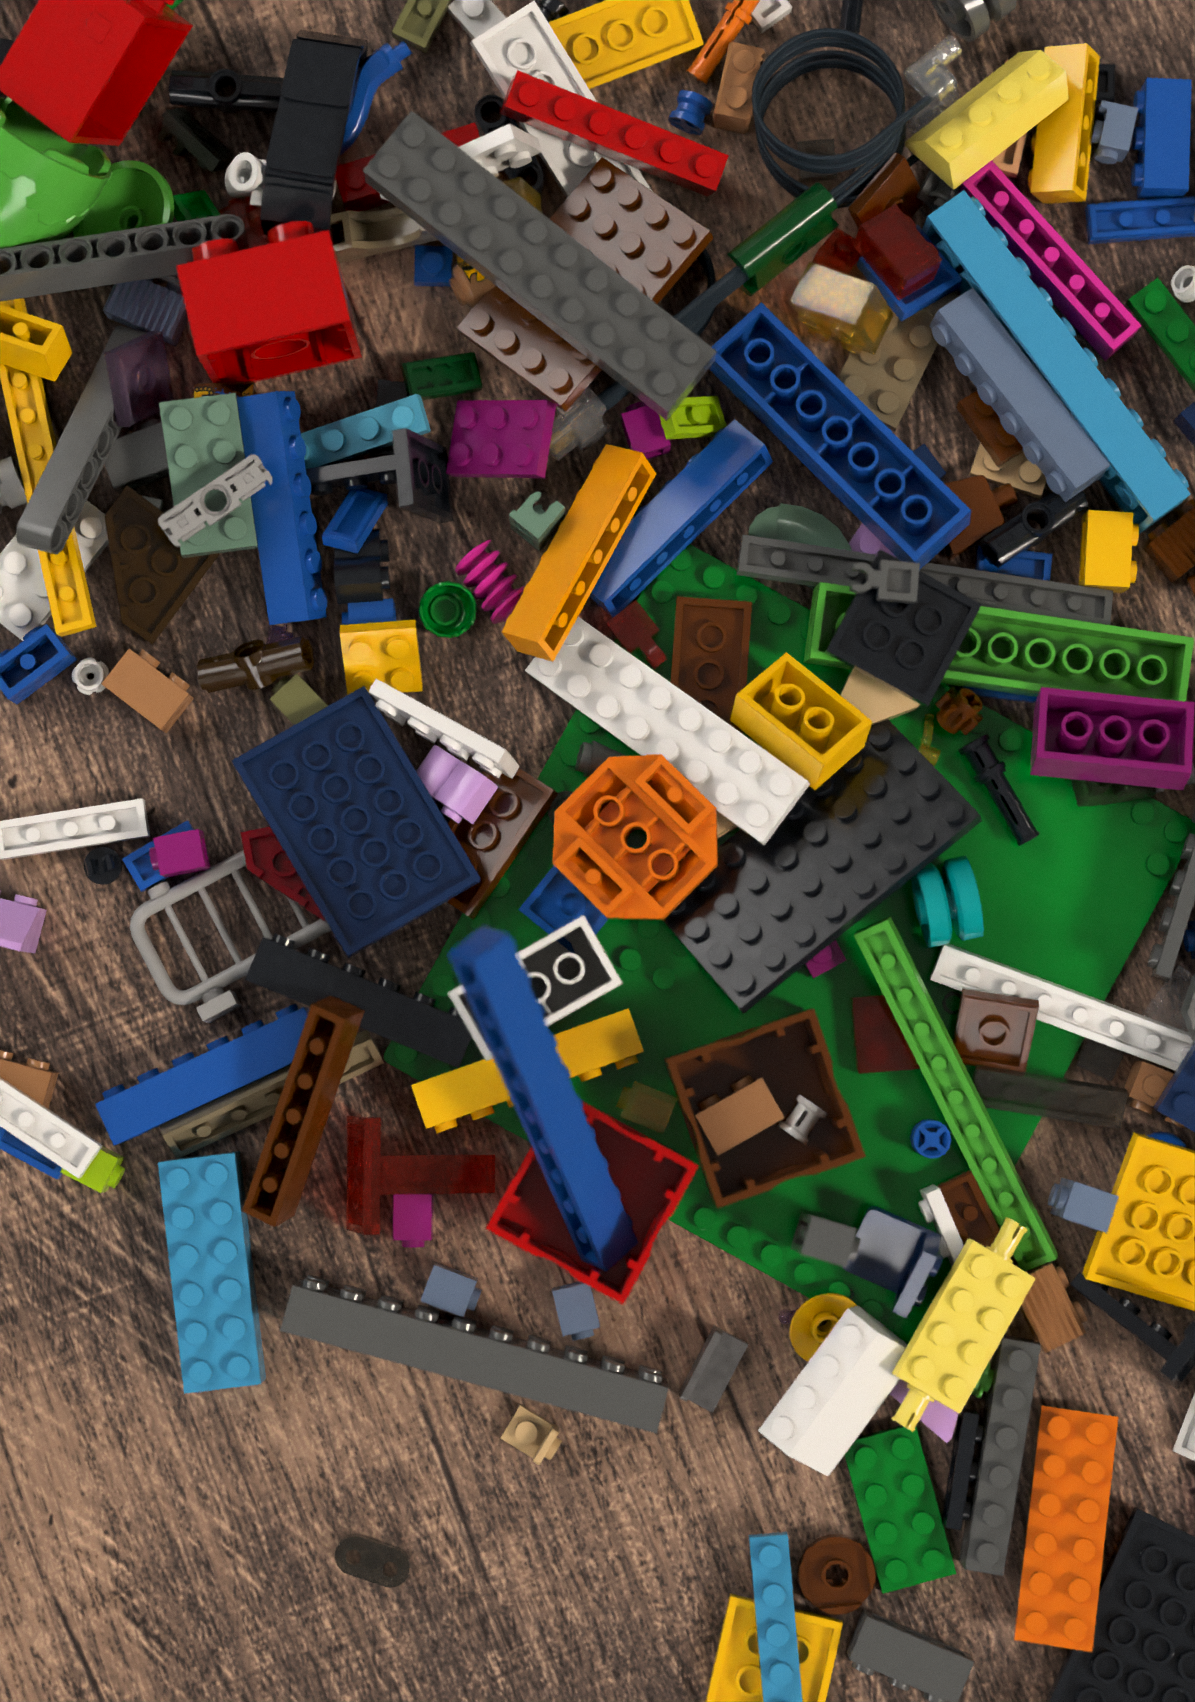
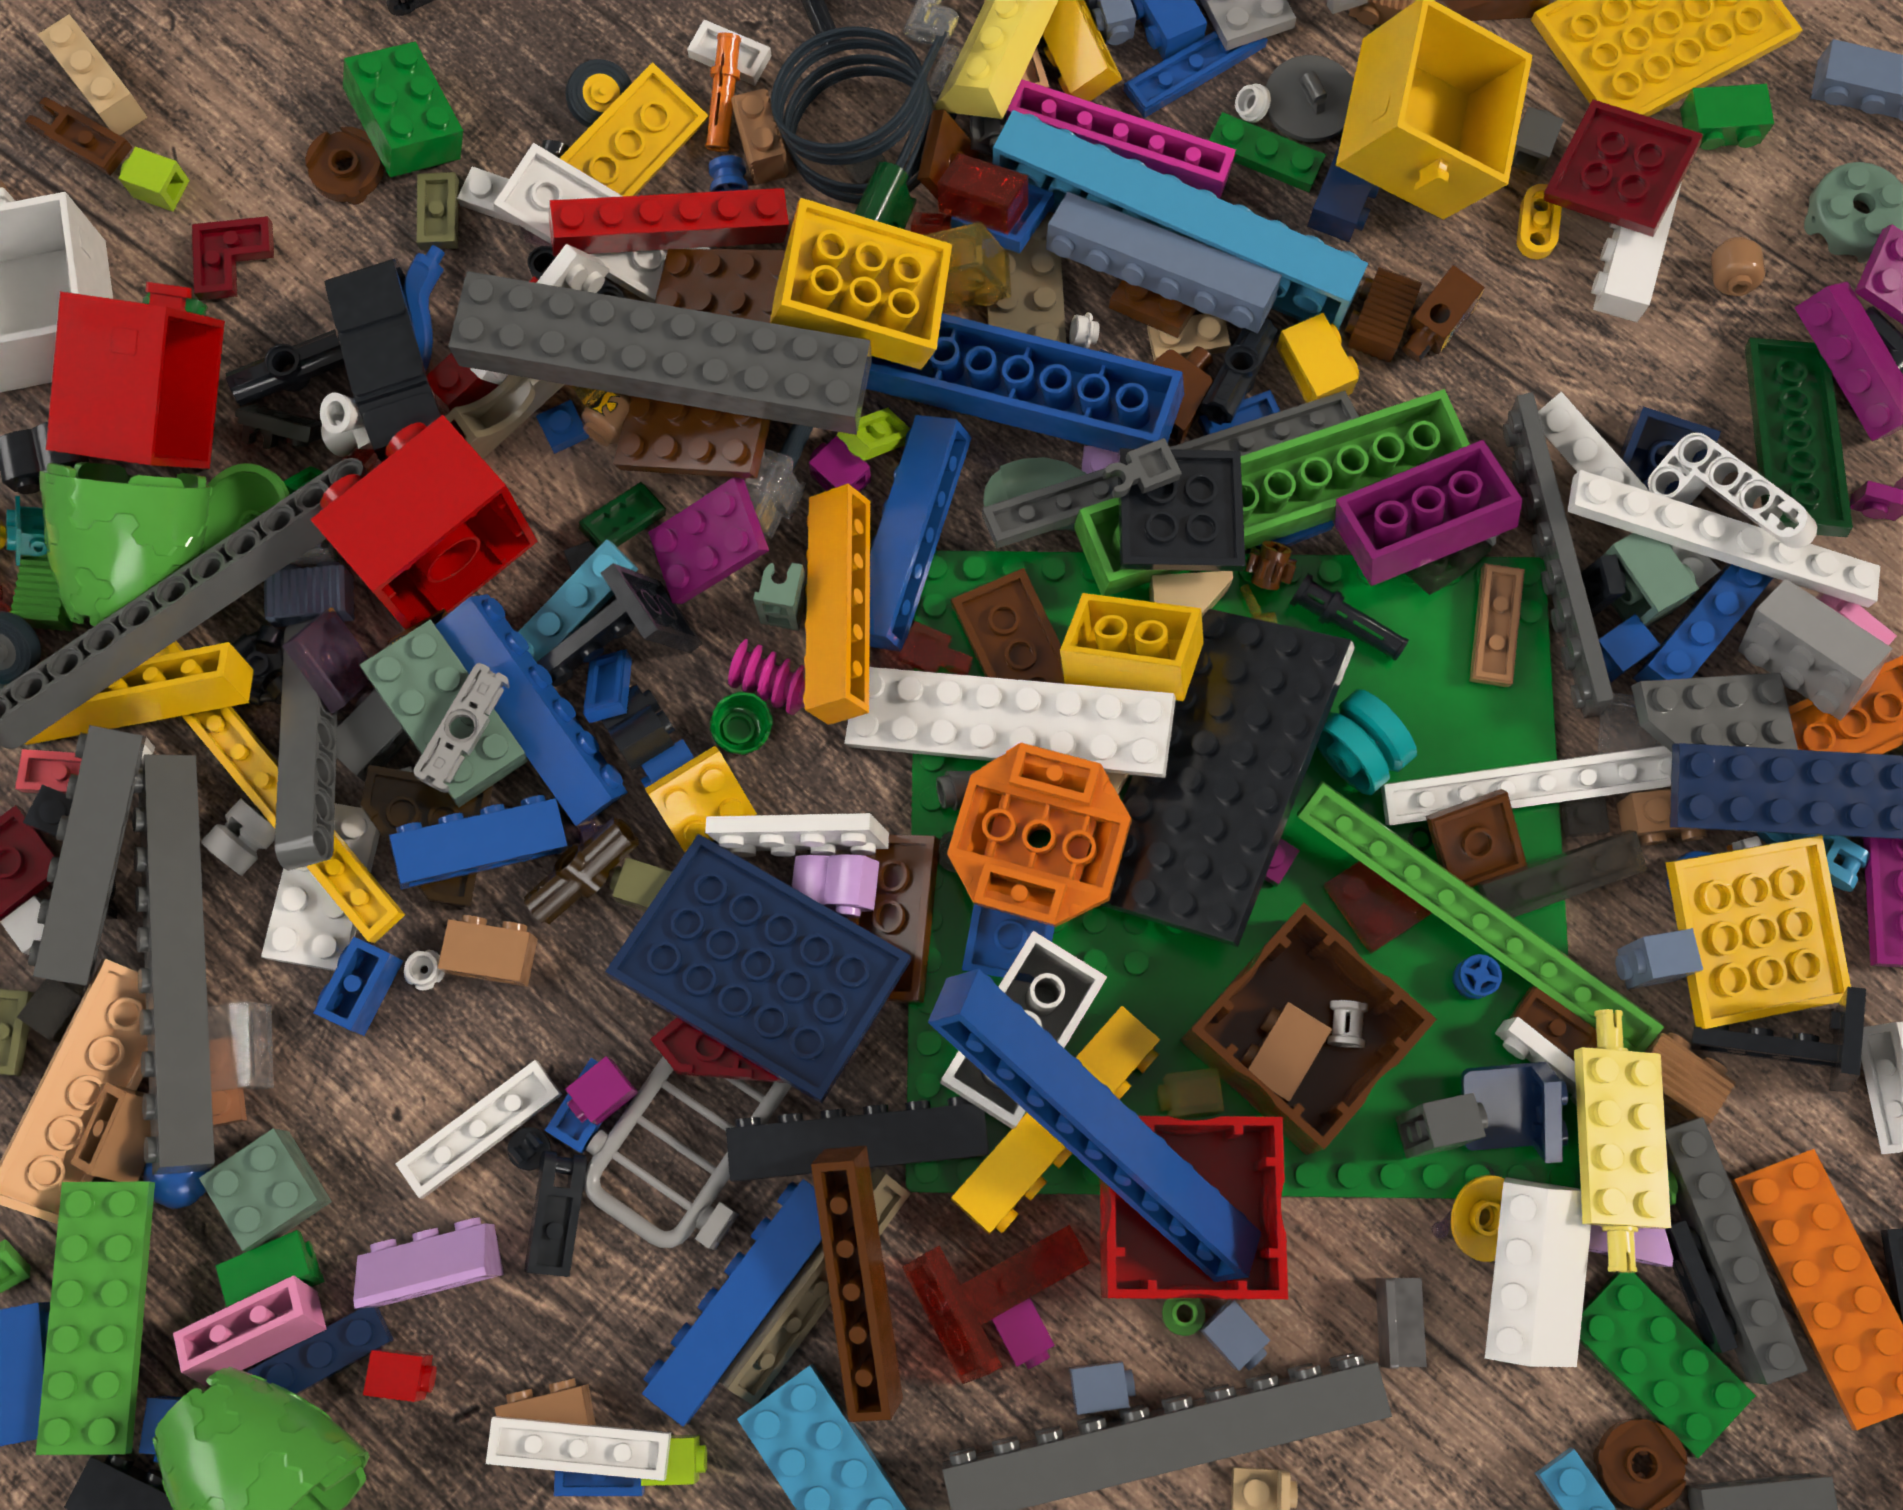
camera: 25 degrees left, 10 degrees down
none -> black piece [231,625,285,706]
none -> blue brick [389,795,568,890]
none -> black plate [524,1150,587,1277]
none -> yellow slope [770,198,952,370]
none -> white plate [1069,312,1099,349]
none -> bright green plate [1162,1298,1205,1336]
none -> medium nougat tile [1469,563,1525,687]

